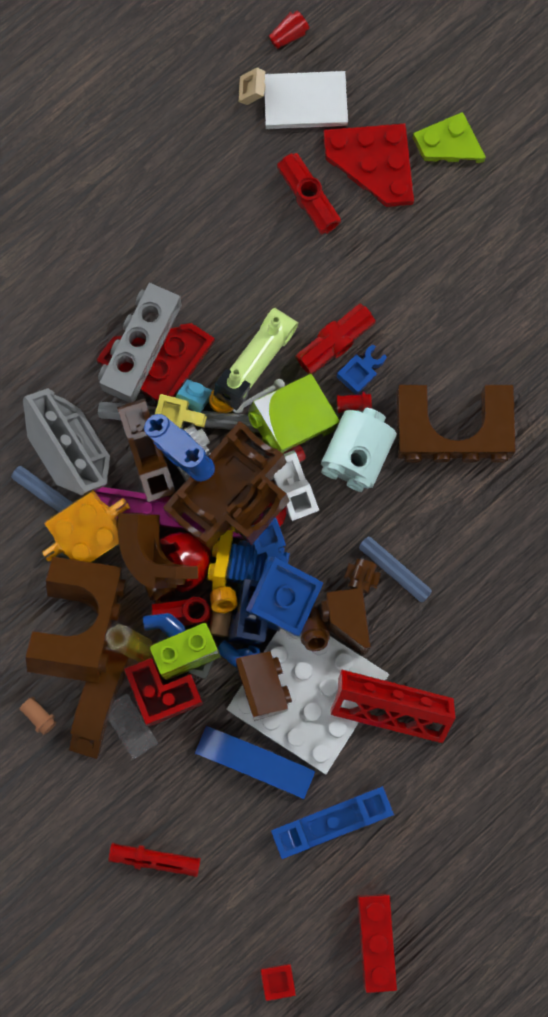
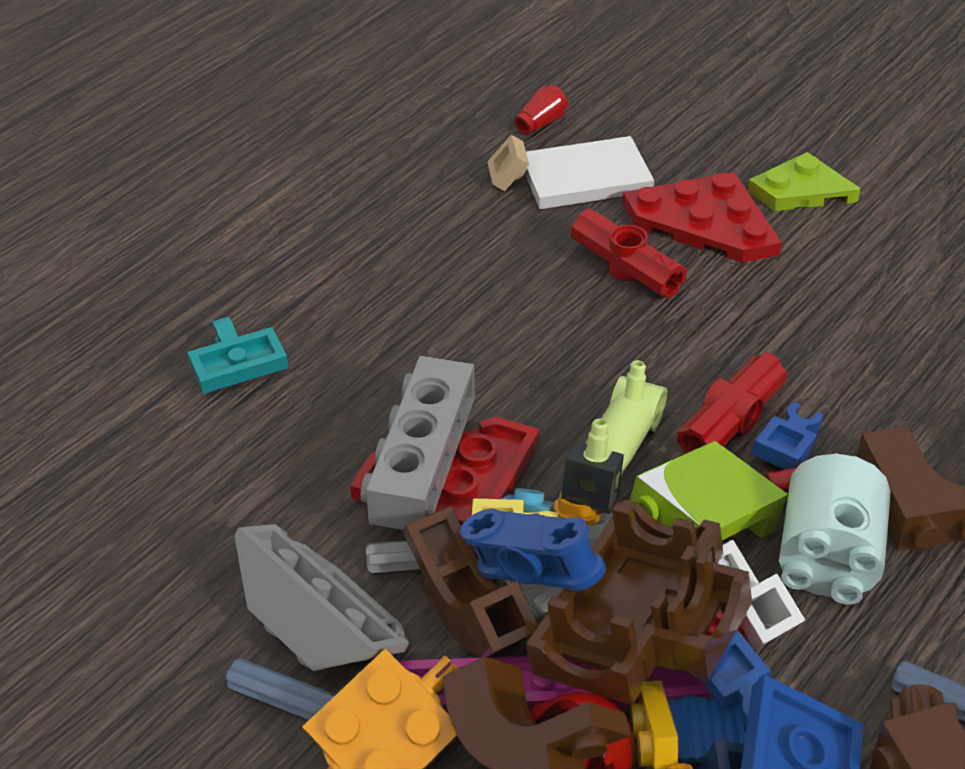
camera: 10 degrees left, 35 degrees down
none -> teal plate [187,316,288,394]

